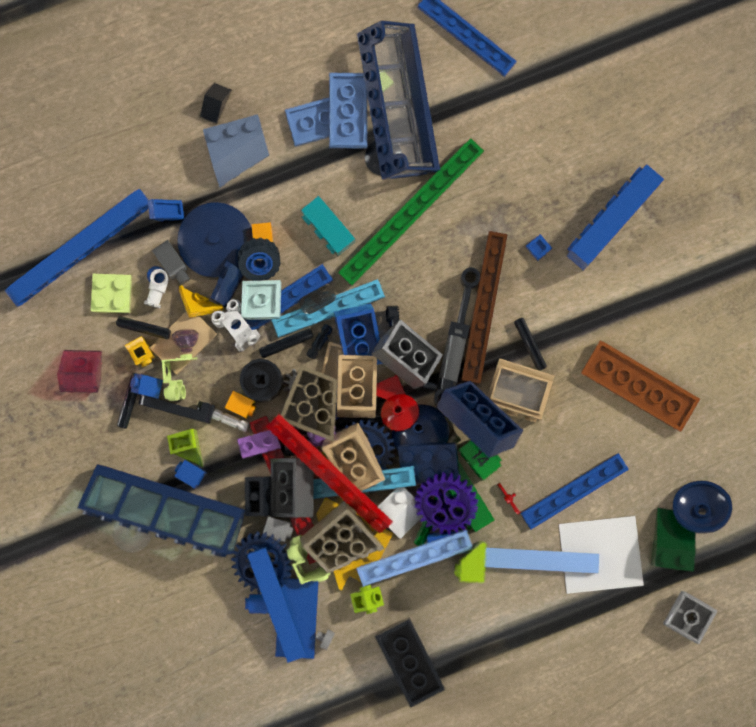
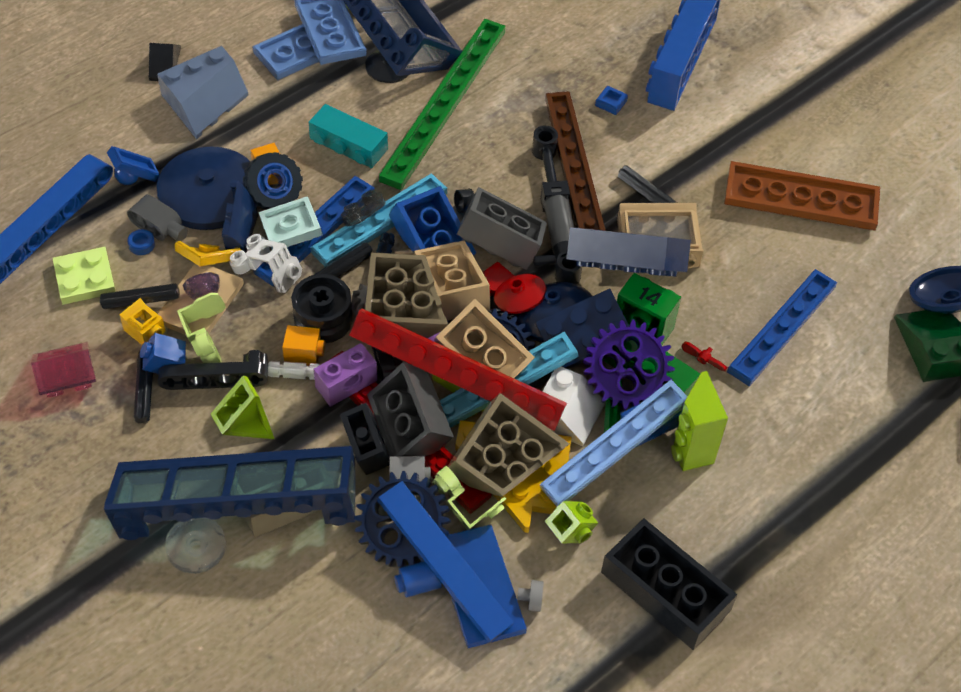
camera: 25 degrees left, 30 degrees down
white connector [144,269,169,309] -> none
blue brick [175,460,207,489] -> none
light blue tile [485,548,599,573] -> none
white sticker [559,516,644,594] -> none

